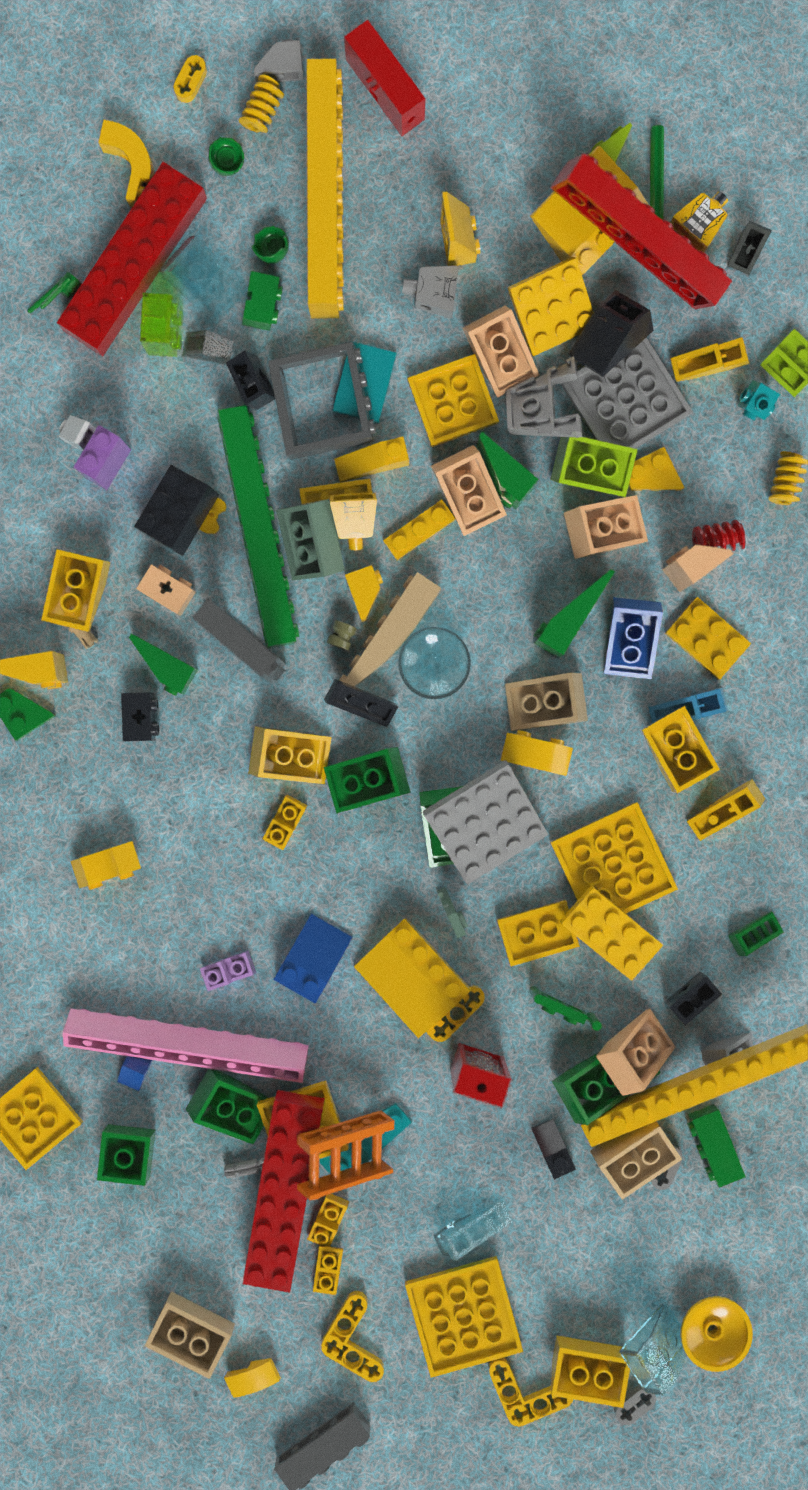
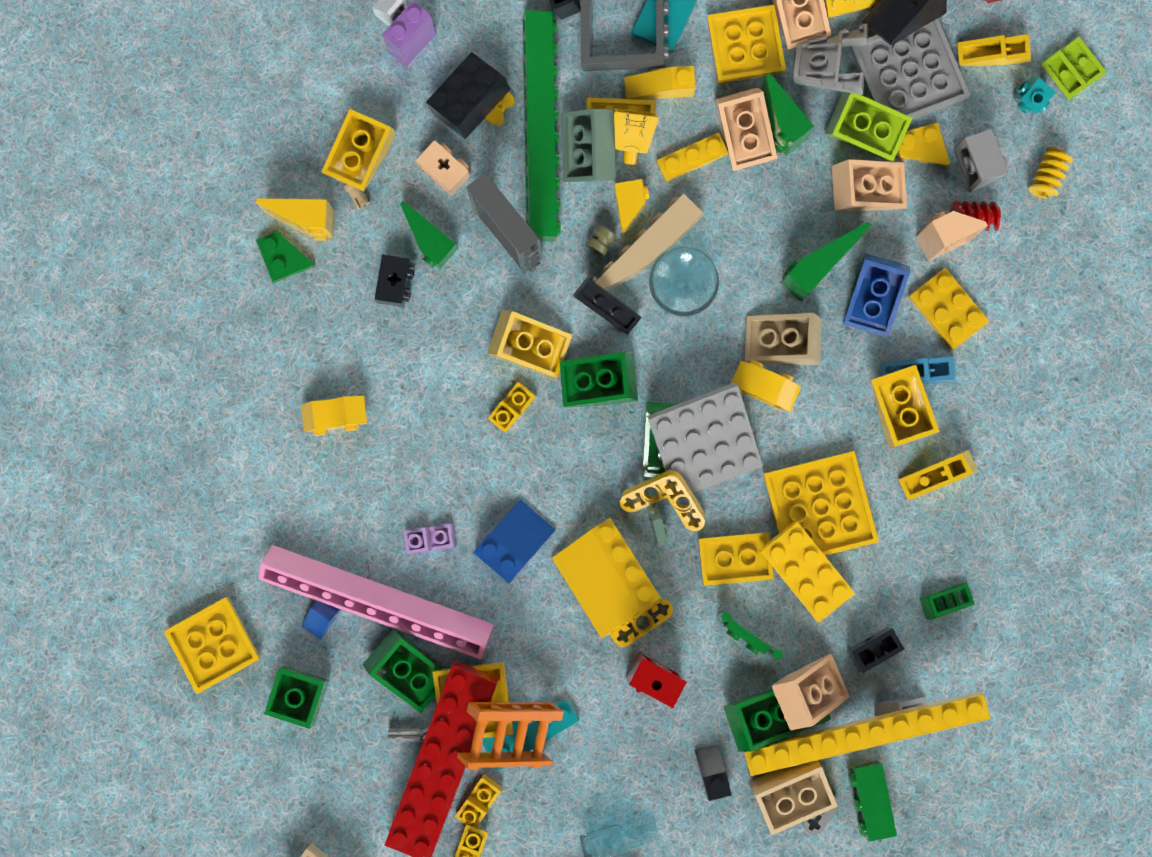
camera: 15 degrees right, 5 degrees down
none -> yellow beam [620,470,706,531]
none -> light grey slope [954,129,1009,193]

